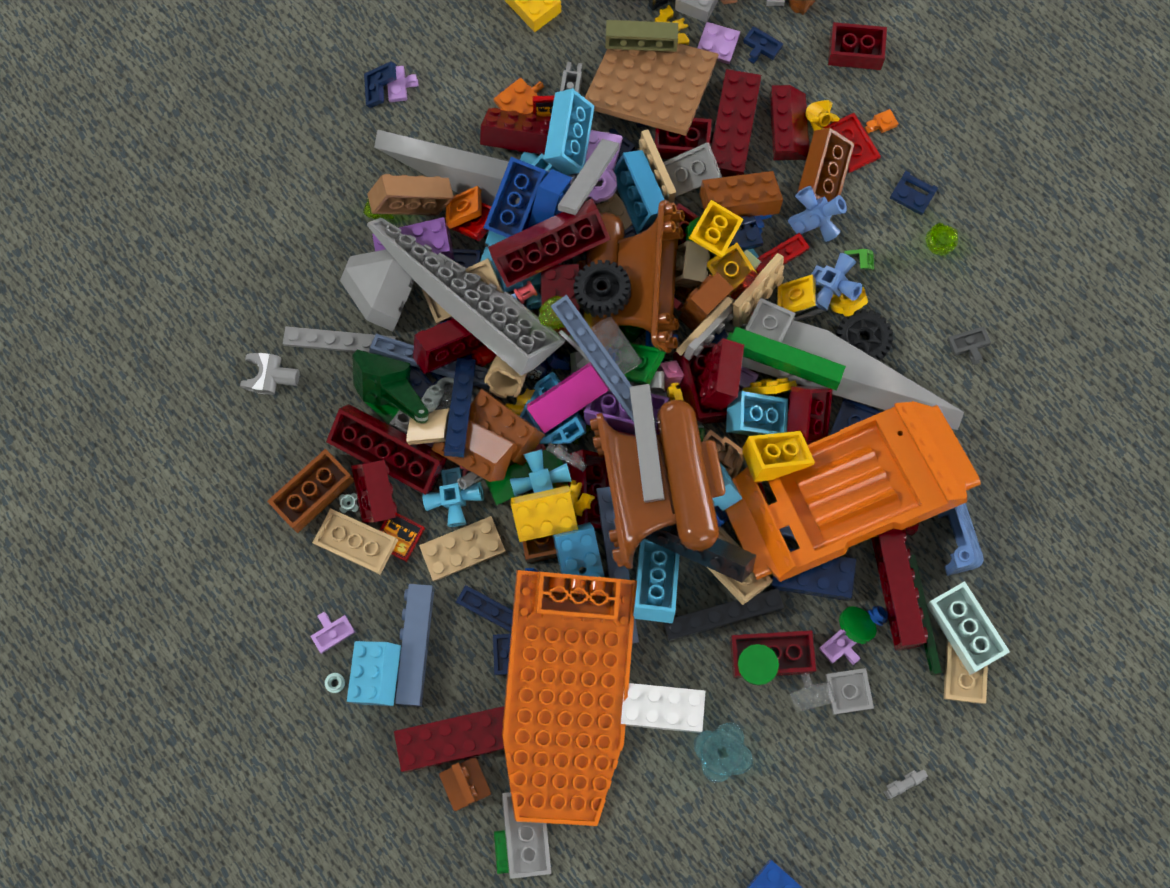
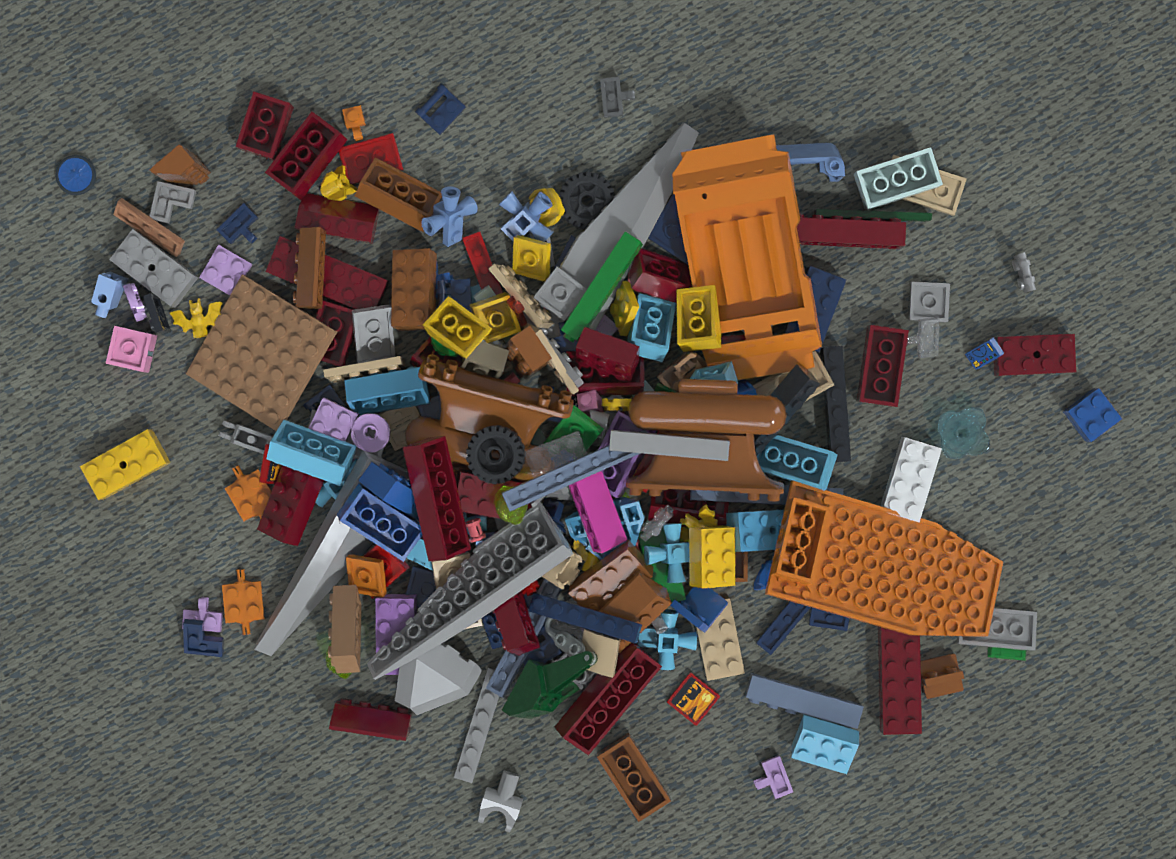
camera: 85 degrees left, 15 degrees up
tan plate [312,508,398,575] -> none
light aqua plate [325,673,345,693] -> none
light aqua plate [339,493,359,513] -> none
dark red slope [351,460,397,523] -> none
light grey tile [558,139,619,215] -> none
olive brick [605,20,678,52] -> none
green tile [738,644,779,686] -> none
lavender plate [819,629,860,665] -> none
green tile [839,606,877,644] -> none
bright green panel [844,249,874,270] -> none
blue plate [868,606,888,626] -> none
clear neon green hair [925,222,958,256] -> none
none -> orange plate [222,569,265,635]
none -> dark red brick [265,112,348,200]
none -> dark orange slope [293,227,326,309]
none -> dark red slope [329,698,413,741]
none -> blue bracket [670,587,728,633]
none -> blue tile [965,338,1004,370]
none -> dark red brick [994,334,1076,376]

